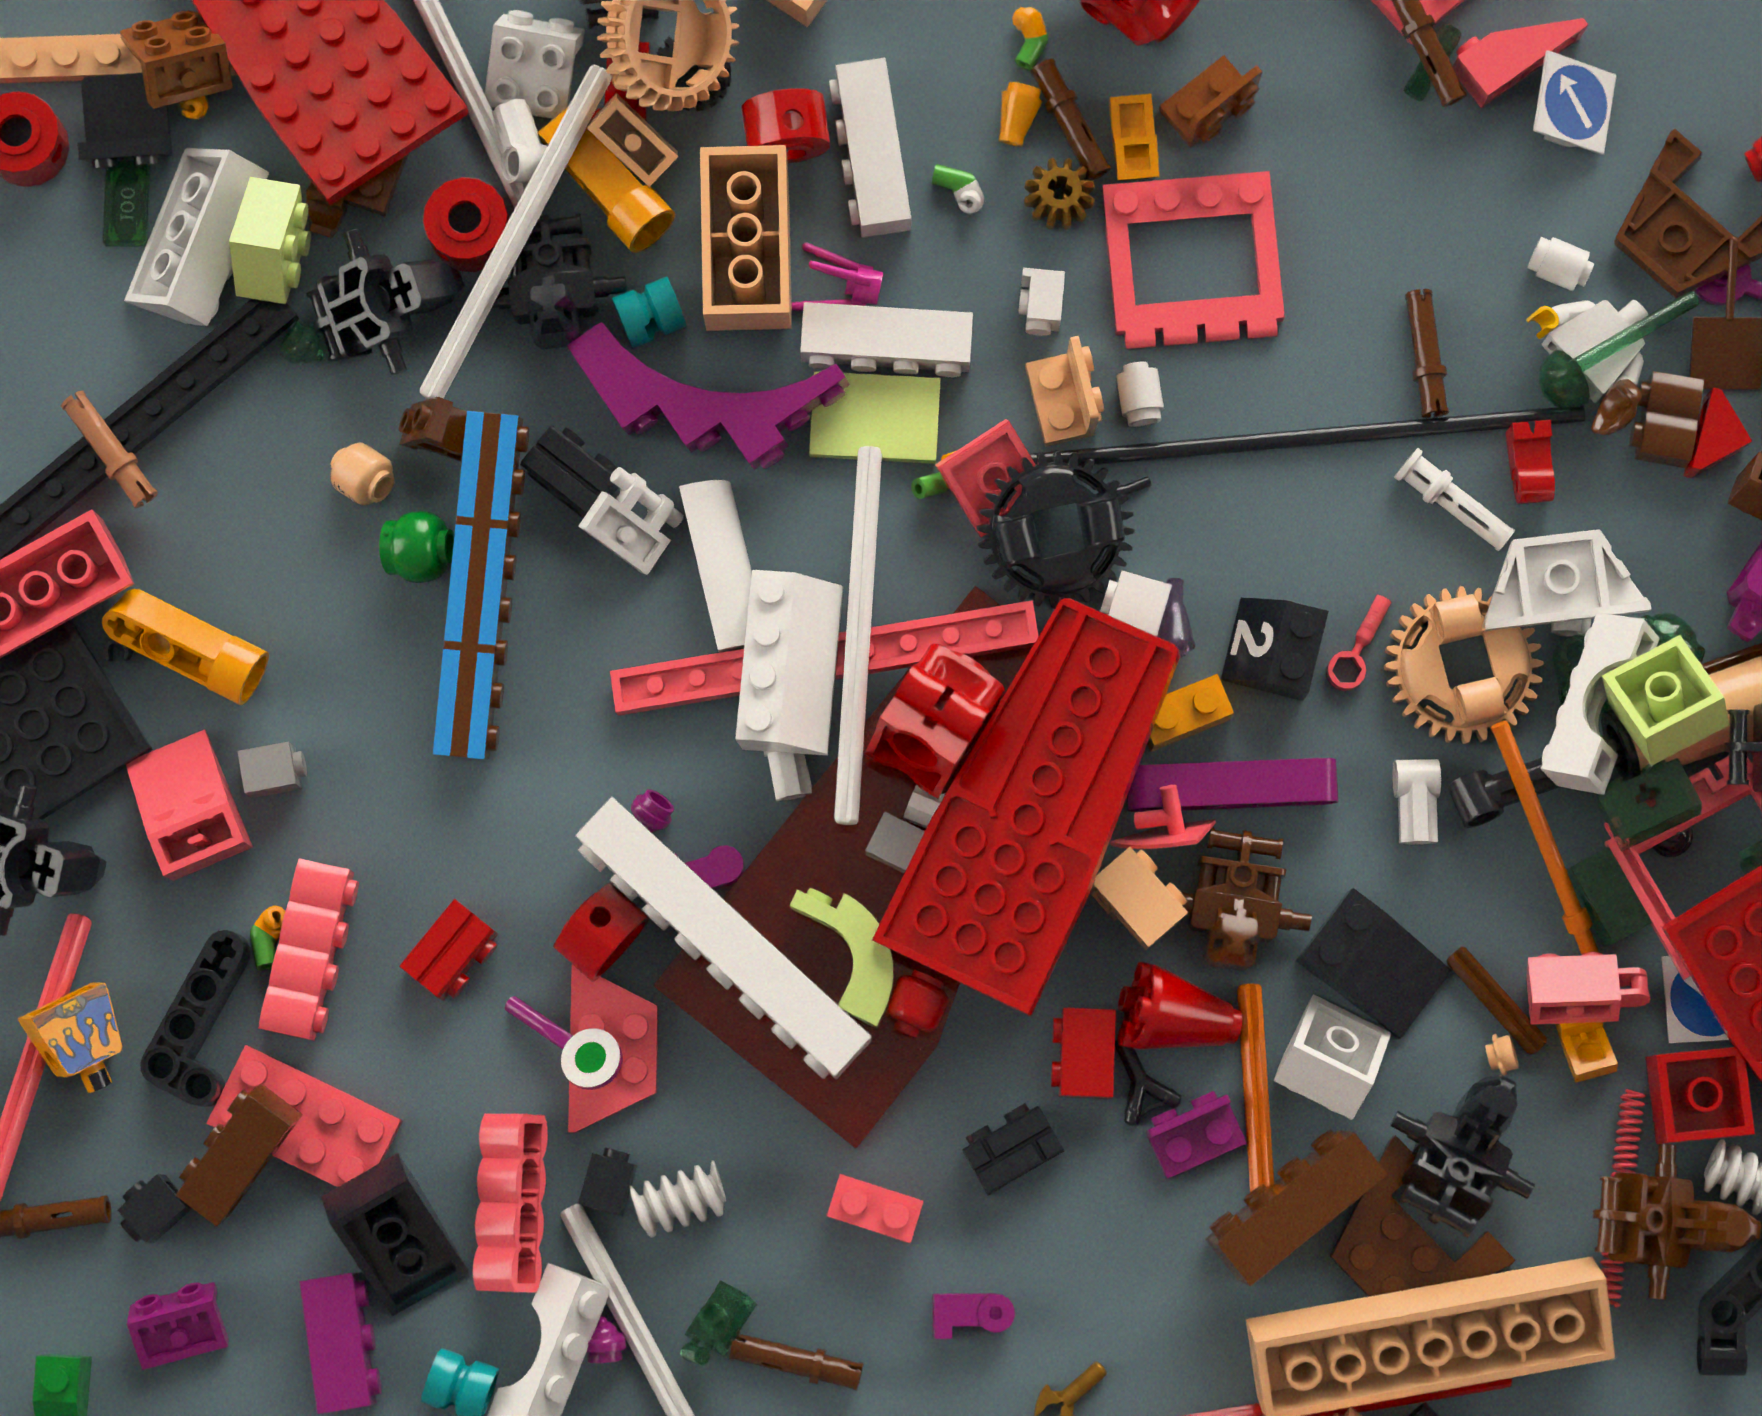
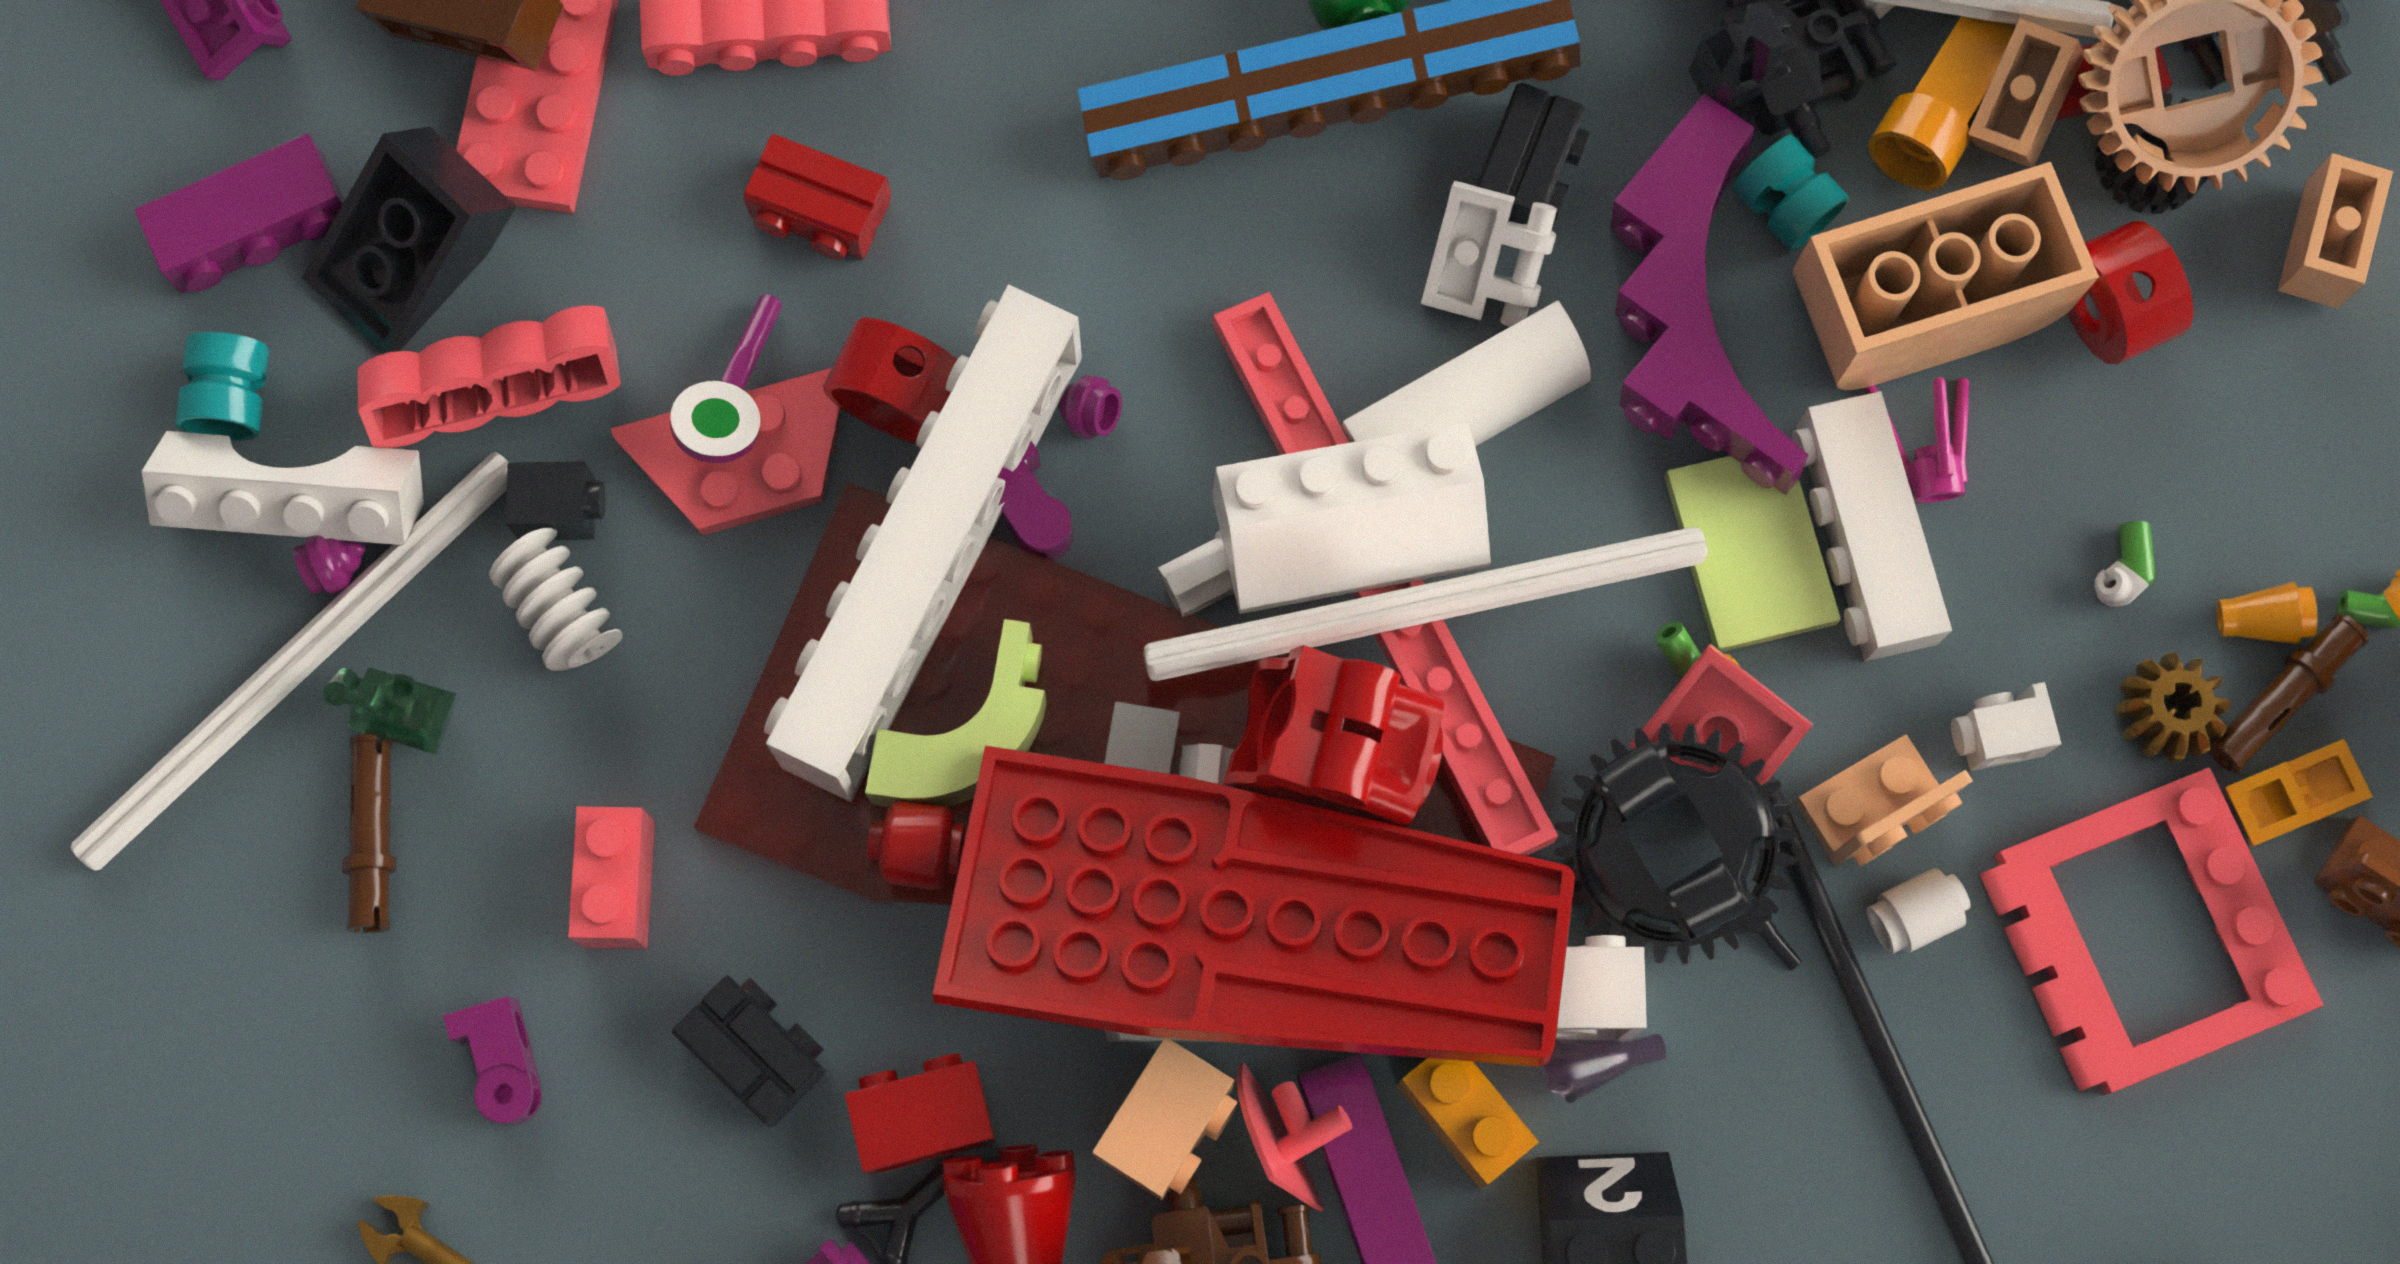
camera: 70 degrees right, 5 degrees down
white brick [829,58,911,237] -> none

